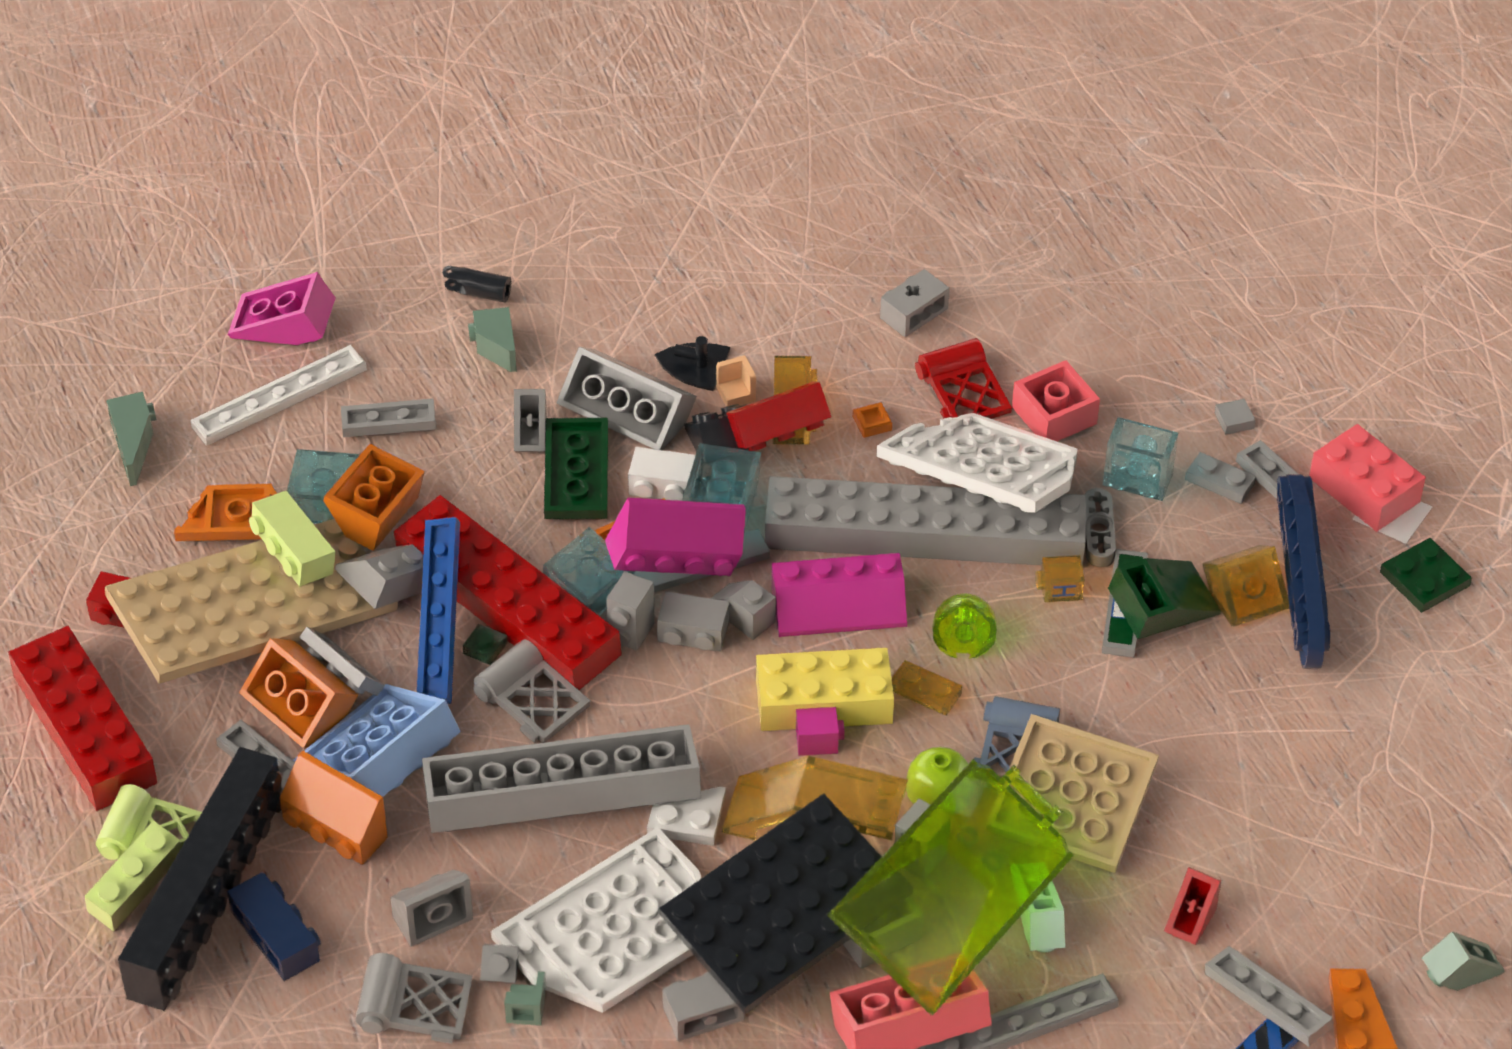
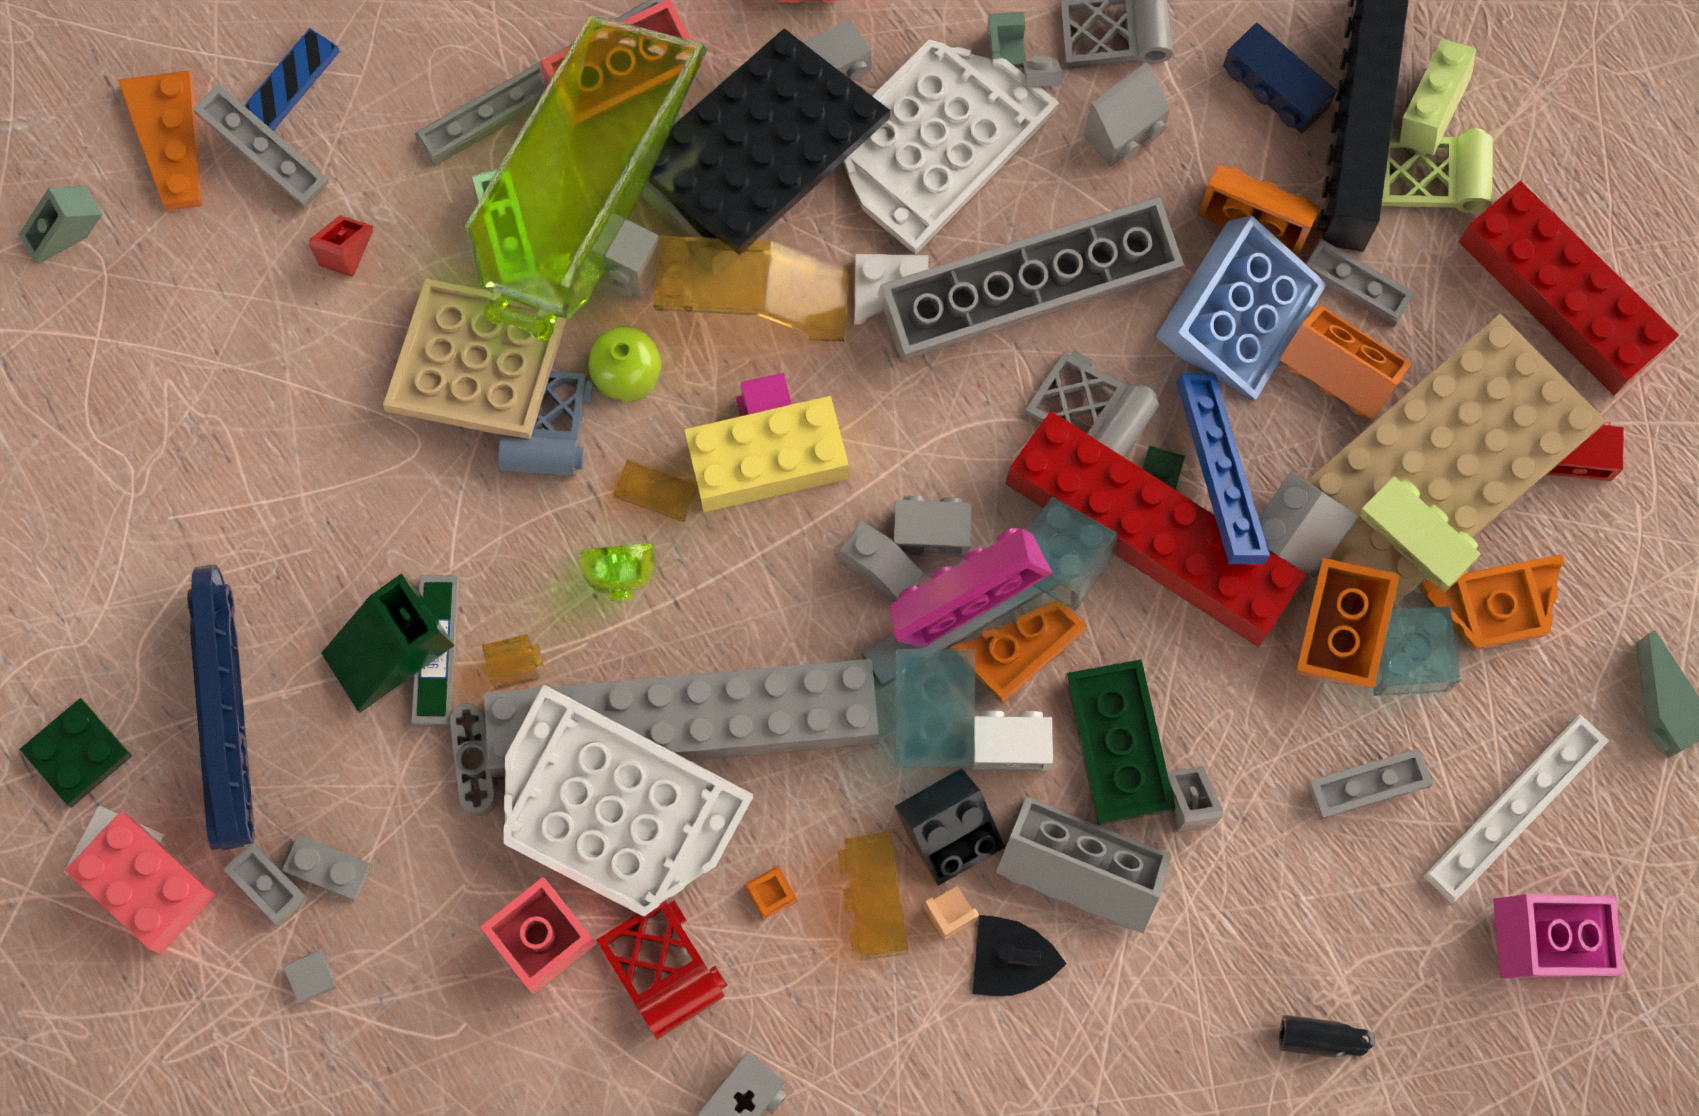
camera: 170 degrees right, 25 degrees up
light grey plate [300,627,385,696] -> none
sand green slope [468,307,517,372] -> none
light grey brick [607,571,655,651] -> none
red brick [726,381,832,452] -> none
dark pink slope [771,553,907,637] -> none
clear light blue brick [1103,417,1179,501] -> none
clear yellow slope [1202,545,1289,626] -> none

